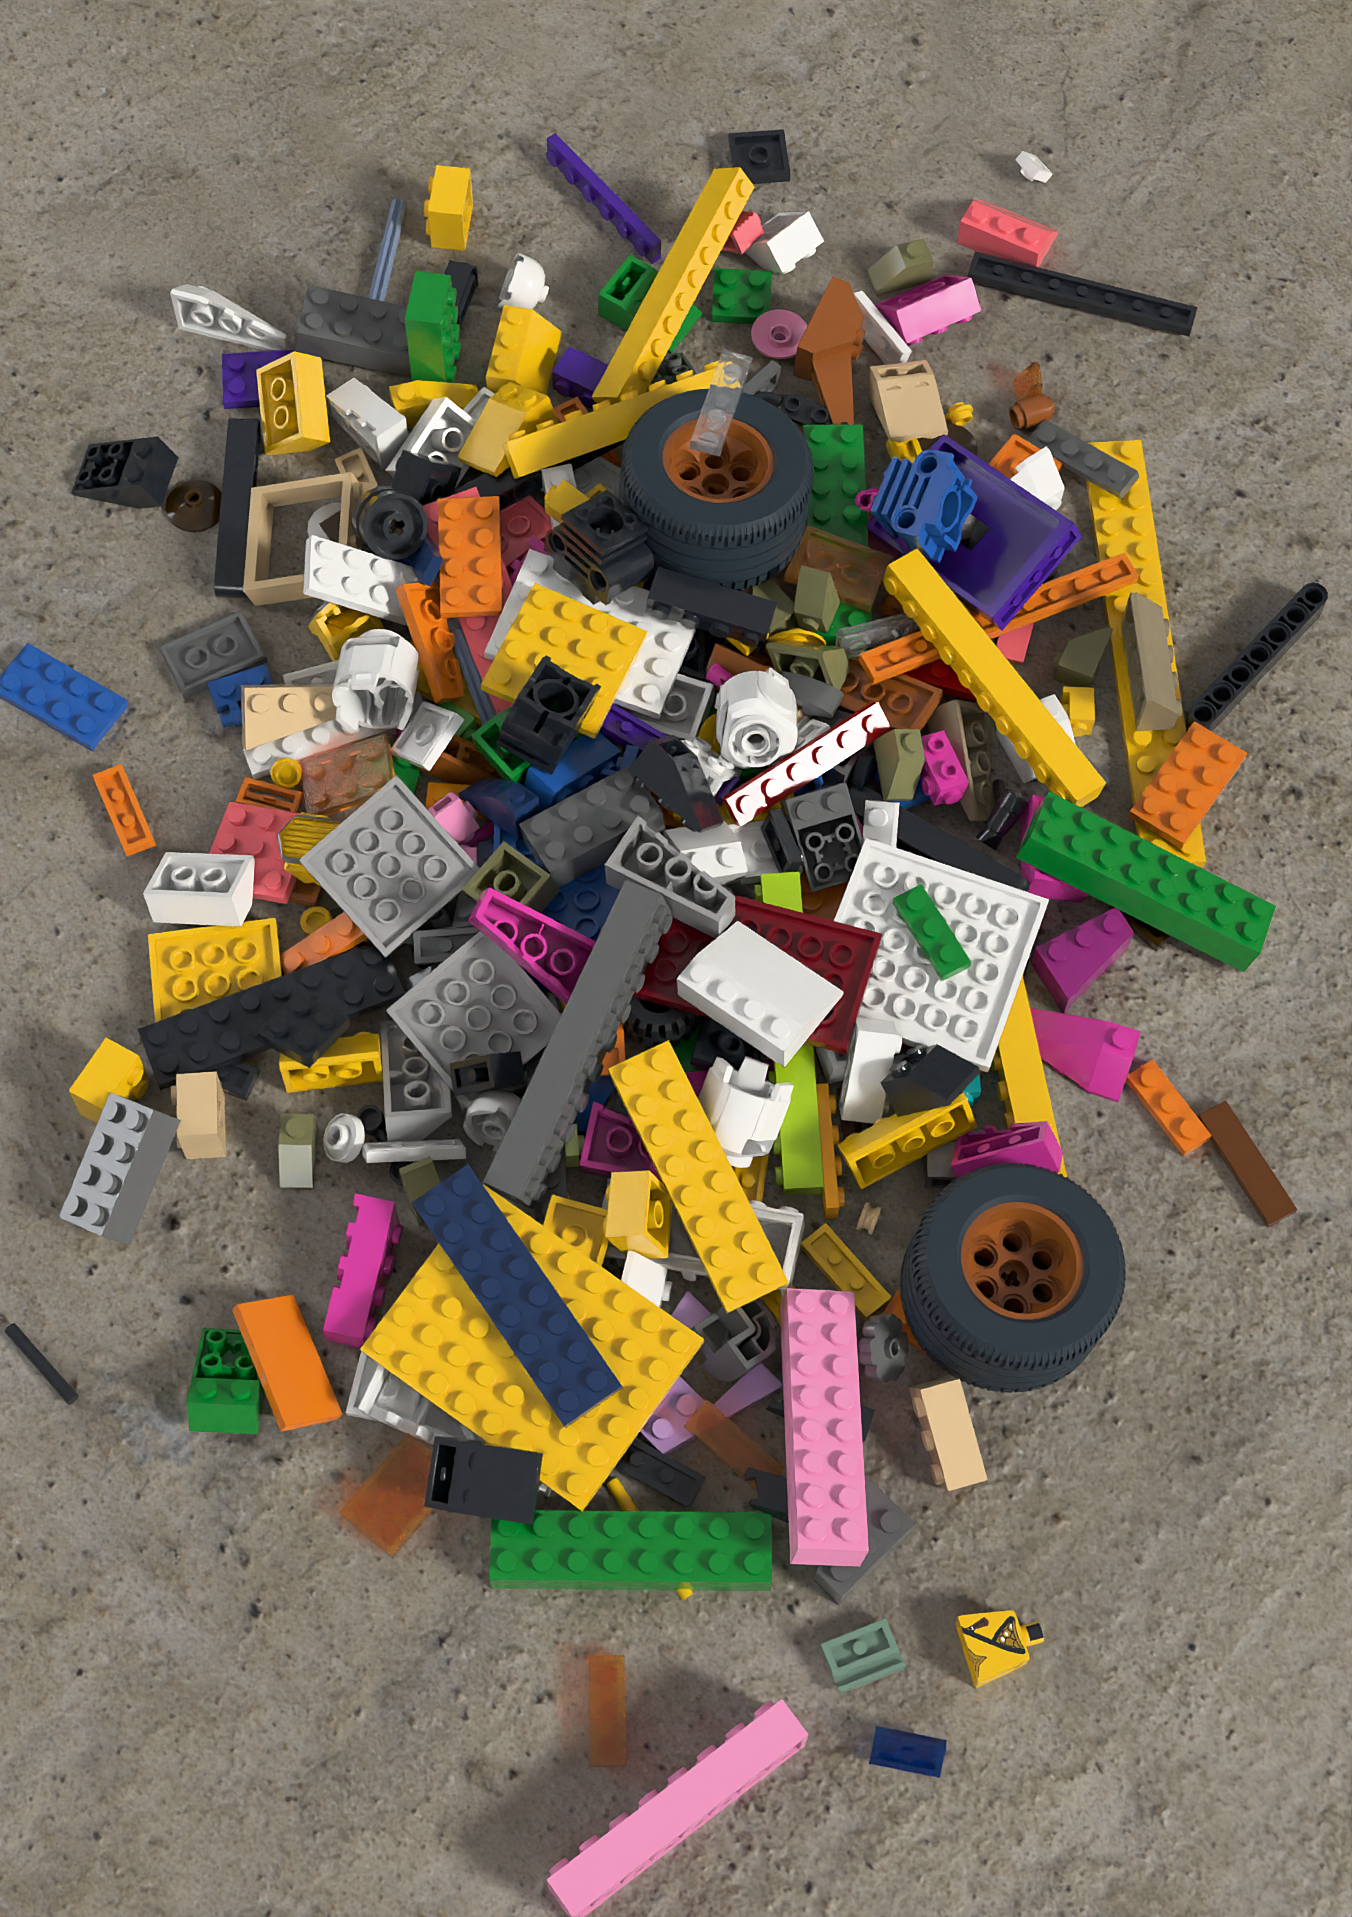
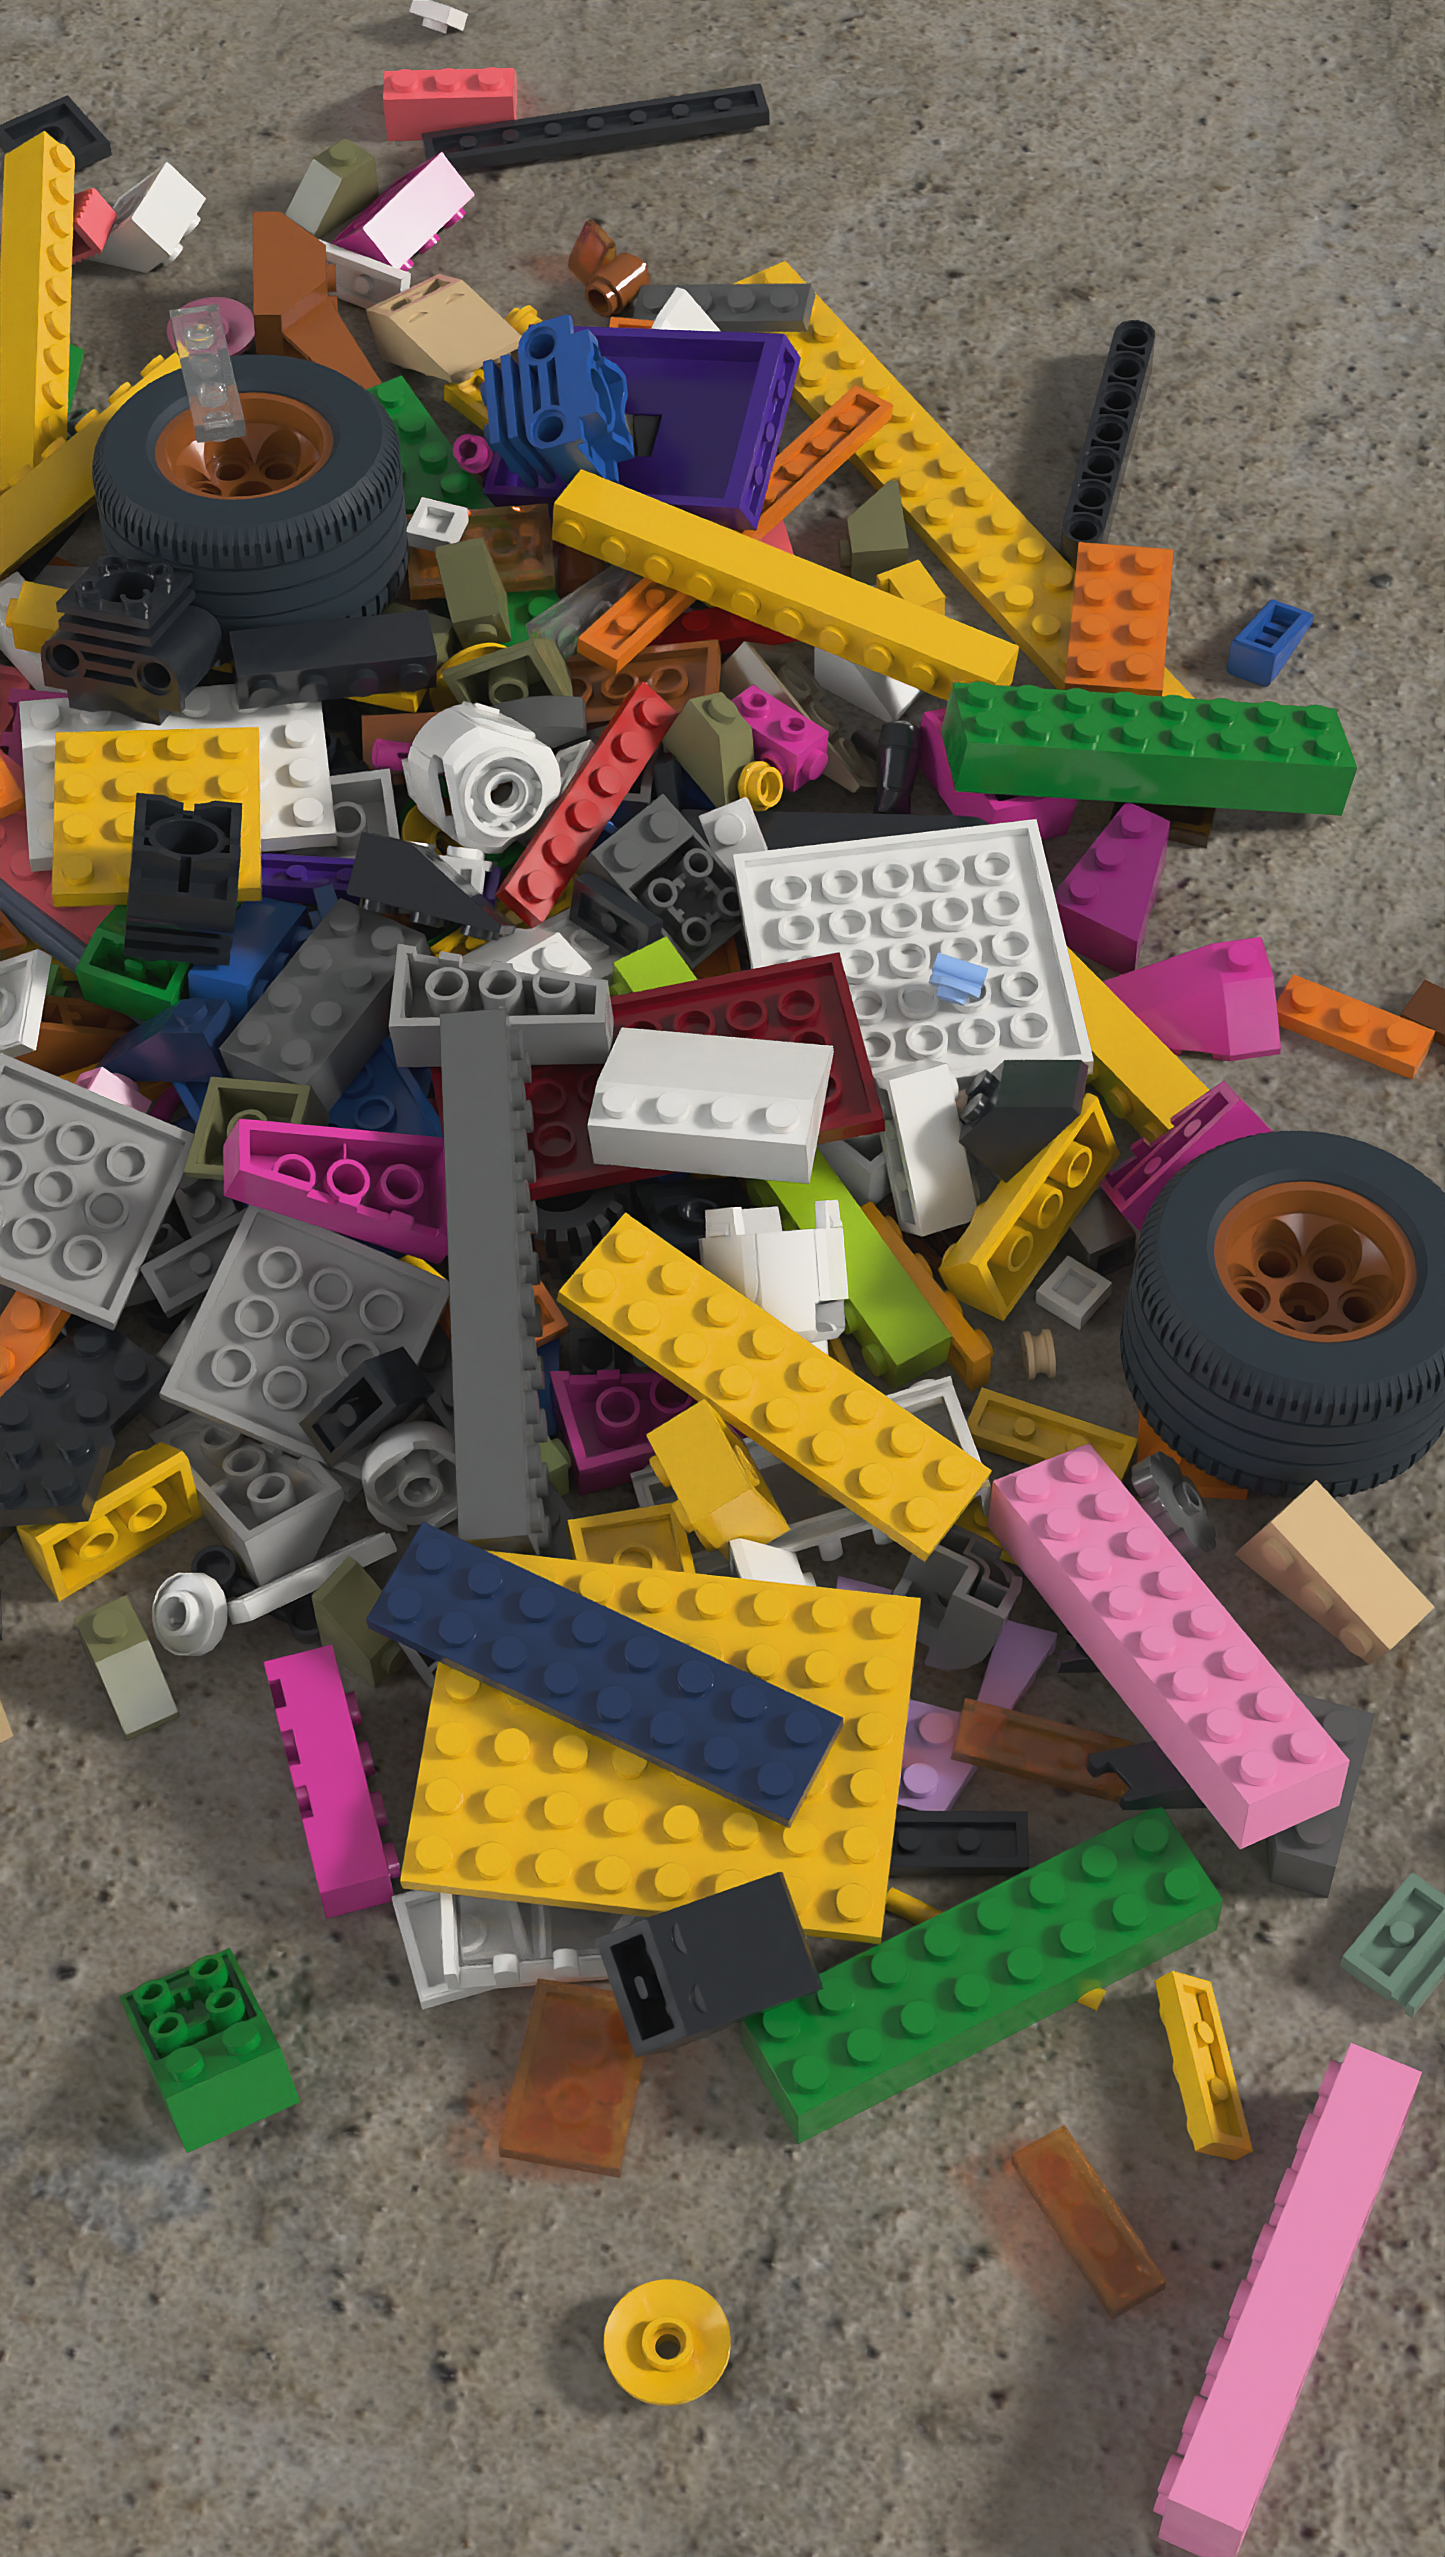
camera: 25 degrees left, 10 degrees down
orange tile [232,1294,343,1432] -> none
green plate [712,268,772,324] -> none
green plate [892,884,971,981] -> none
dark tan slope [1121,592,1182,731] -> none
none -> white plate [407,497,469,552]
none -> yellow dish [604,2279,731,2406]
none -> yellow plate [737,761,783,812]
none -> light blue plate [928,952,989,1006]
none -> white plate [1036,1256,1112,1330]
none -> yellow plate [1154,1971,1253,2161]
none -> blue slope [1226,599,1314,687]

